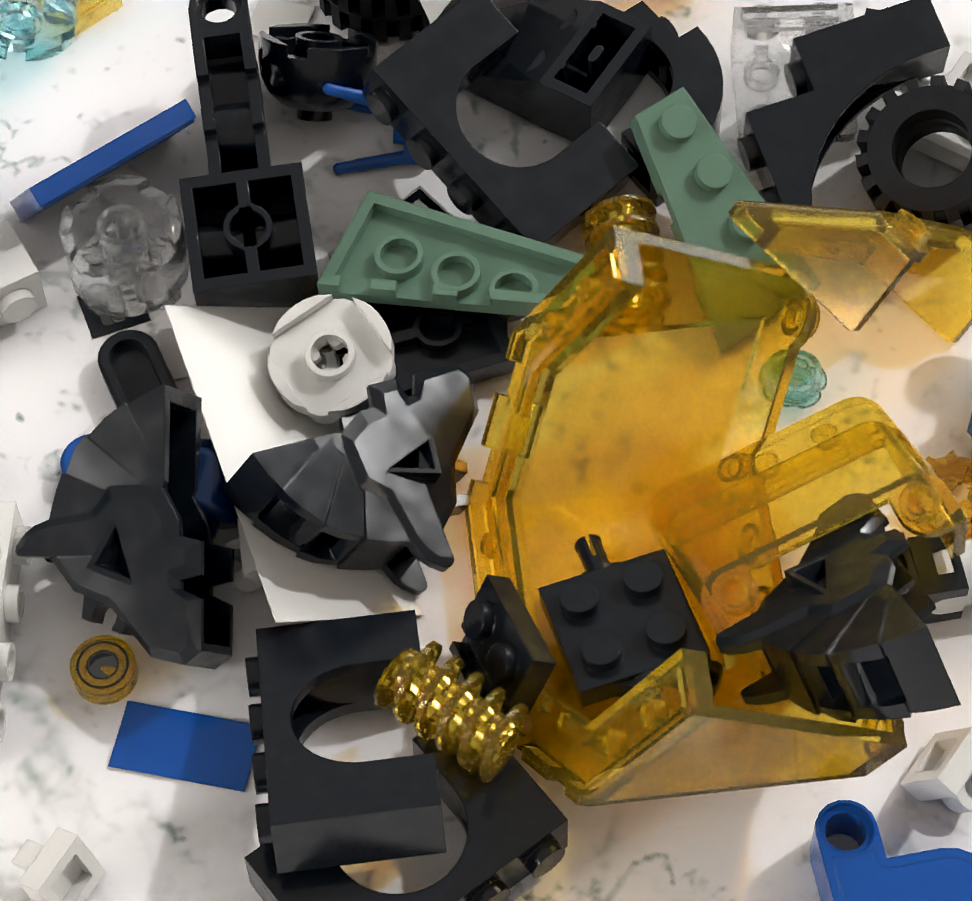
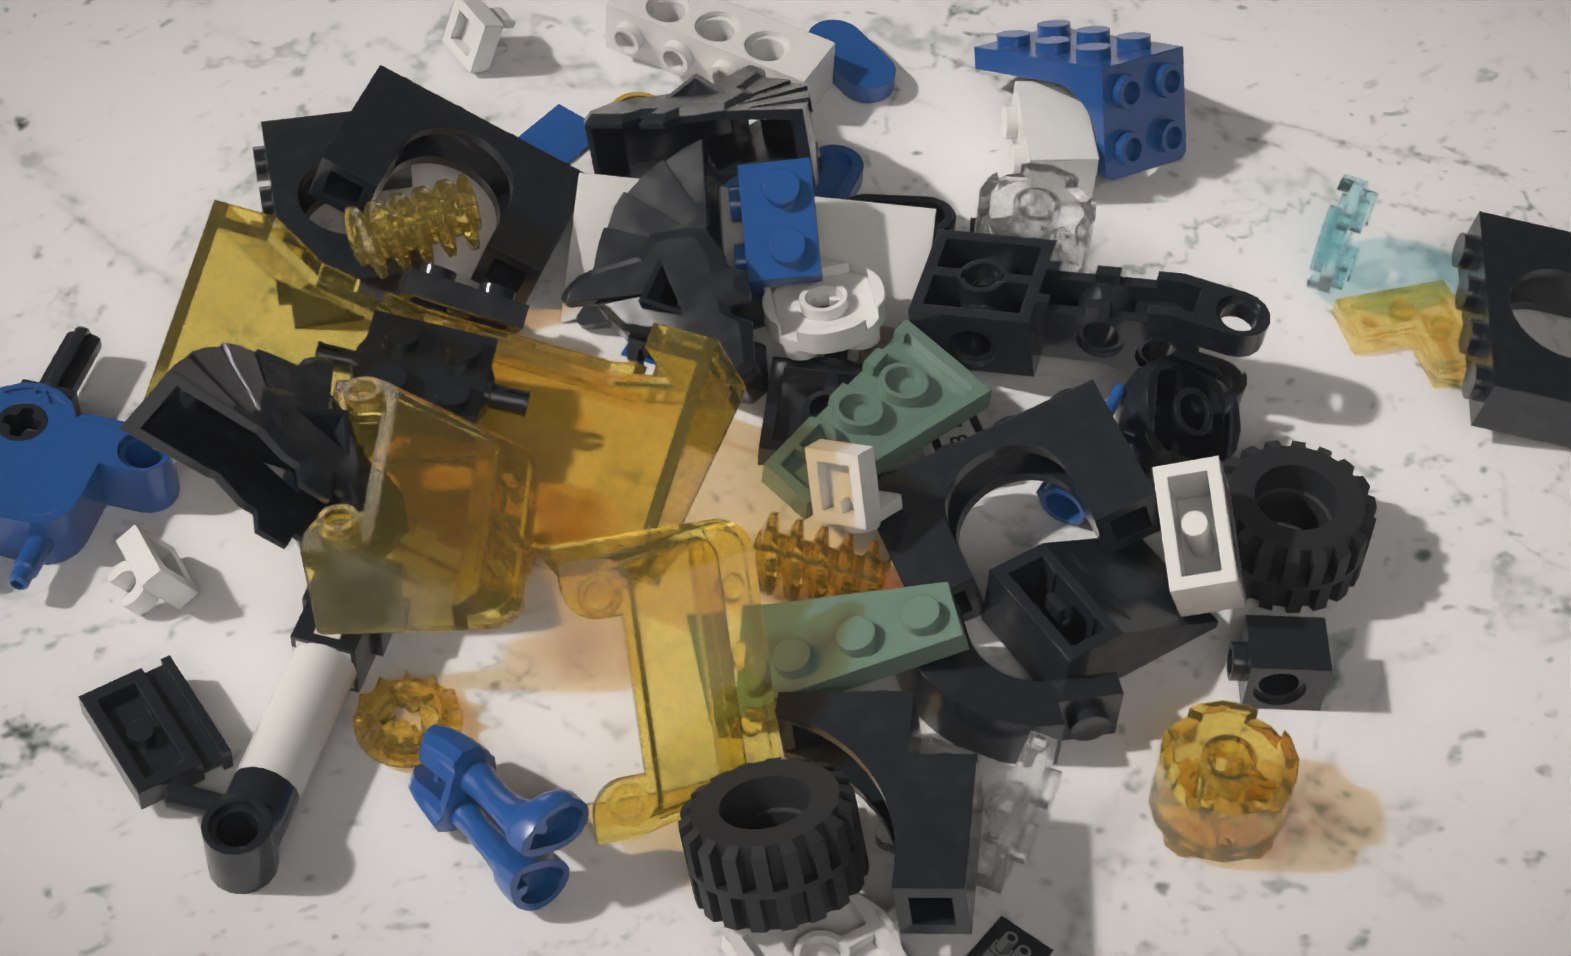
camera: 110 degrees right, 10 degrees down
blue tile [10,99,196,221] -> none
clear light blue plate [765,350,827,409] -> none
none -> blue bracket [728,157,823,296]
none -> white bracket [805,439,903,534]

